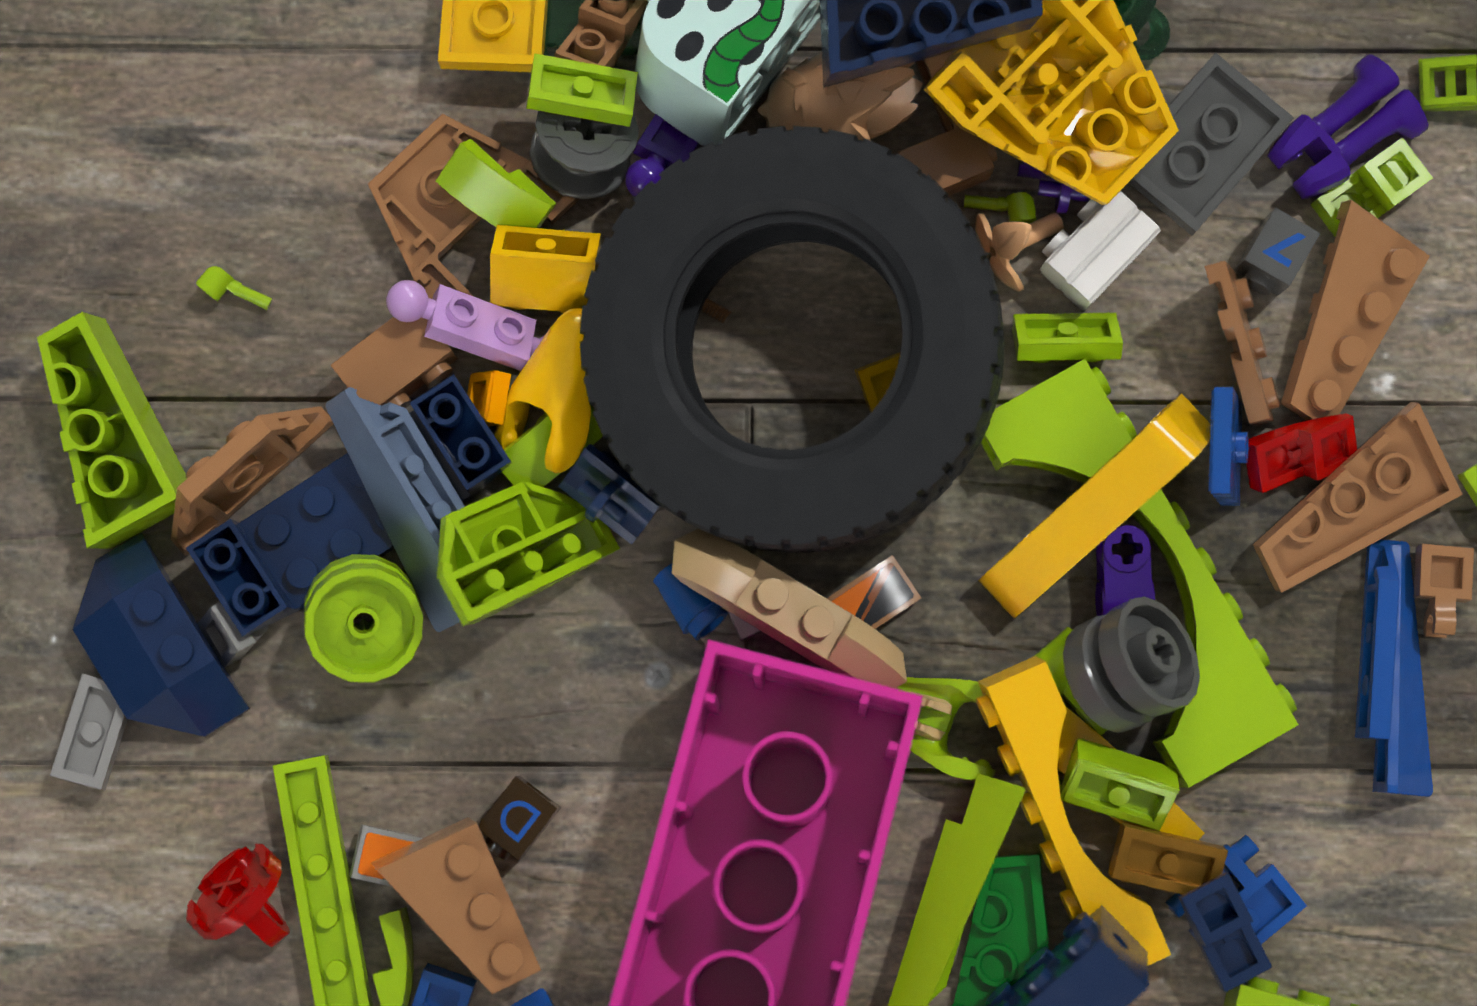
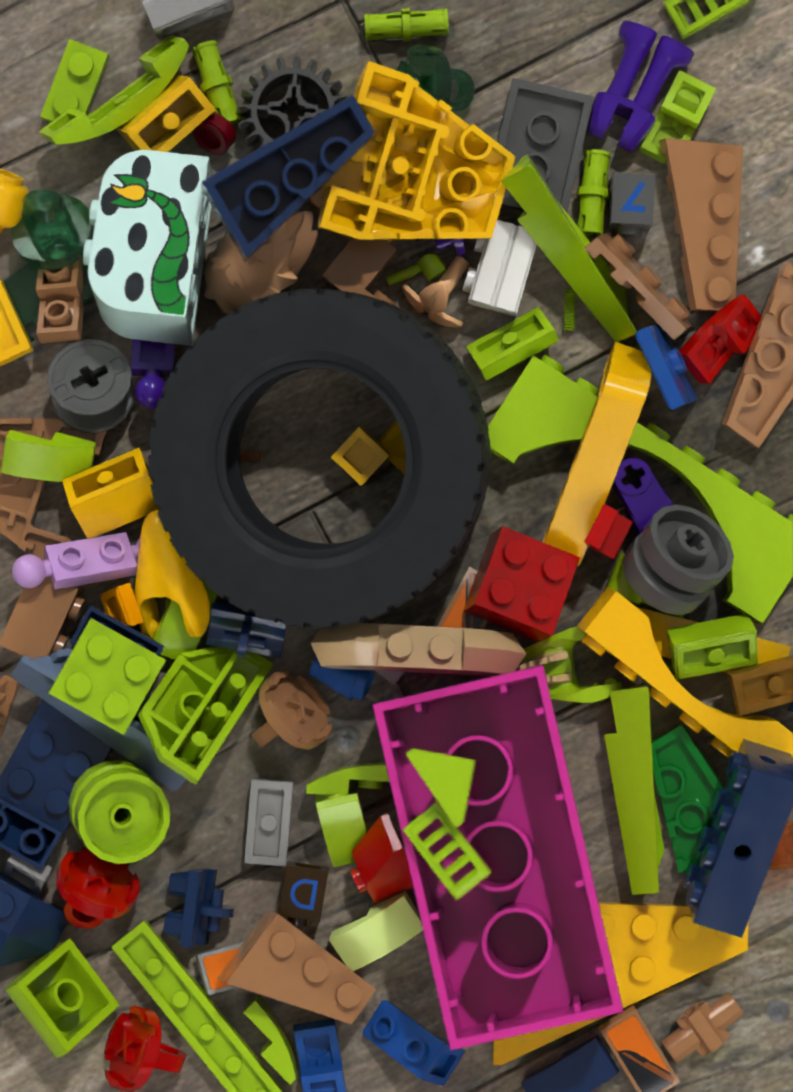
camera: 25 degrees left, 5 degrees up
lime plate [526,54,638,127] -> none
none -> lime brick [4,938,120,1058]
none -> lime plate [48,618,166,735]
none -> red tile [56,847,140,929]
none -> dark blue hips [163,868,234,948]
none -> light grey plate [244,778,294,867]
none -> medium nougat tile [251,670,332,750]
none -> lime slope [306,762,390,802]
none -> lime slope [316,793,367,868]
none -> yellowish green slope [329,891,423,971]
none -> yellow tile [331,426,392,486]
none -> red slope [350,813,414,904]
none -> lime slope [403,802,492,901]
none -> lime slope [406,749,476,828]
none -> red brick [463,526,580,642]
none -> lime wedge [501,154,637,342]
none -> lime leg [563,288,576,331]
none -> lime pin [577,149,611,238]
none -> red slope [584,504,633,561]

